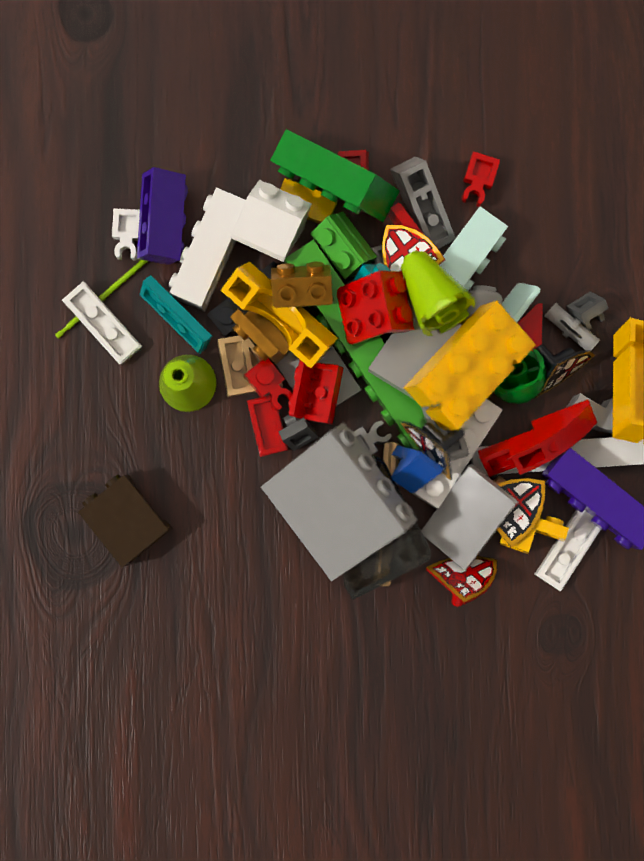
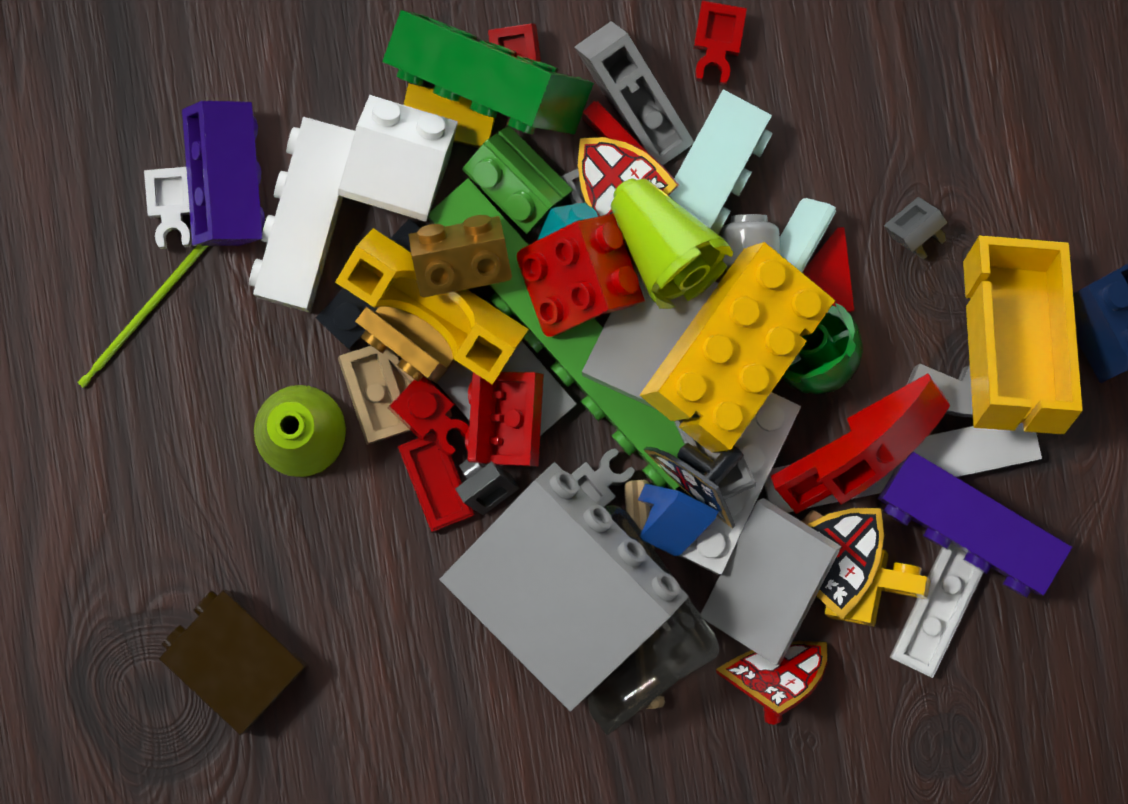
camera: 10 degrees left, 0 degrees up
white tile [62,281,143,366] -> none
teal tile [140,275,212,353] -> none
shield [536,344,595,397] -> none
light grey pin [544,302,600,351] -> none

